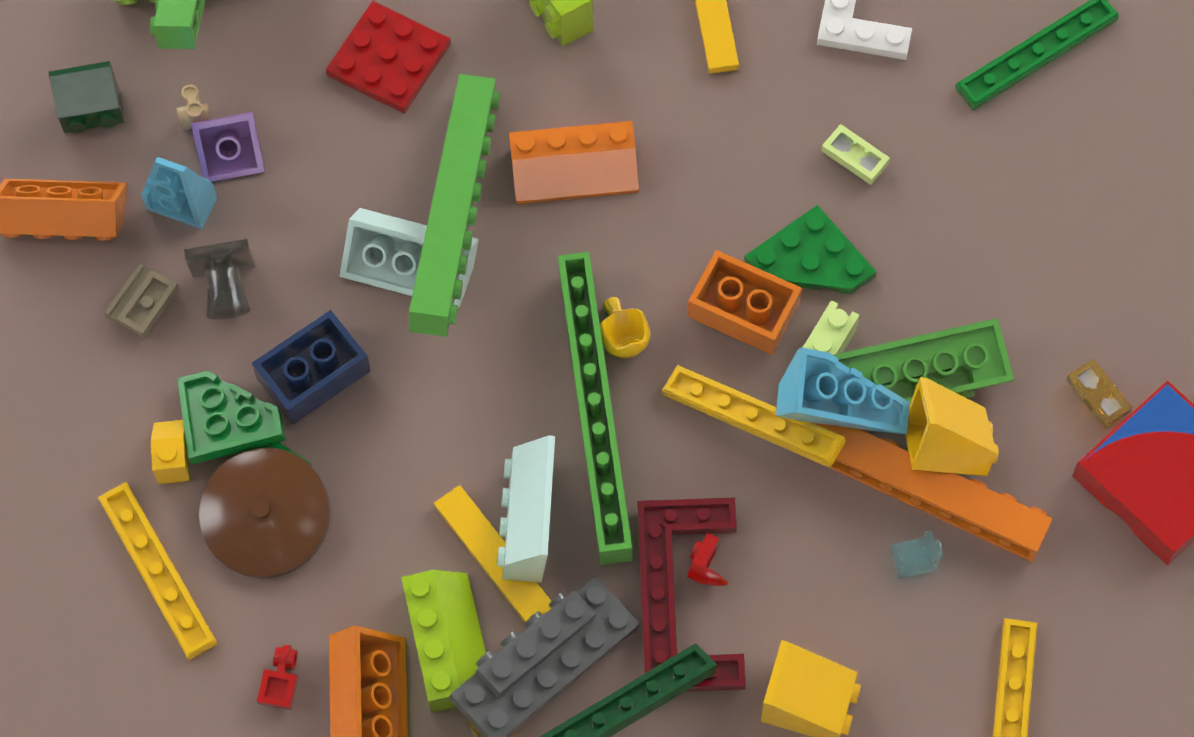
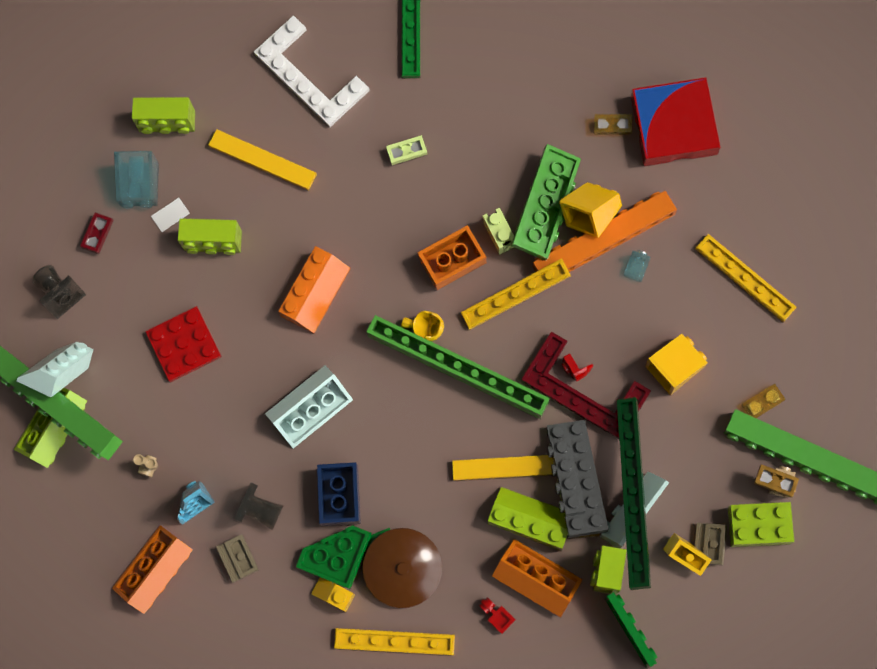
camera: 50 degrees left, 10 degrees up
slope [48,61,125,133] -> none
medium lavender slope [191,112,265,182] -> none
bright green brick [409,74,500,337] -> none
light aqua slope [497,436,555,583] -> none
green plate [744,205,877,294] -> none
medium azure wedge [776,347,910,435] -> none

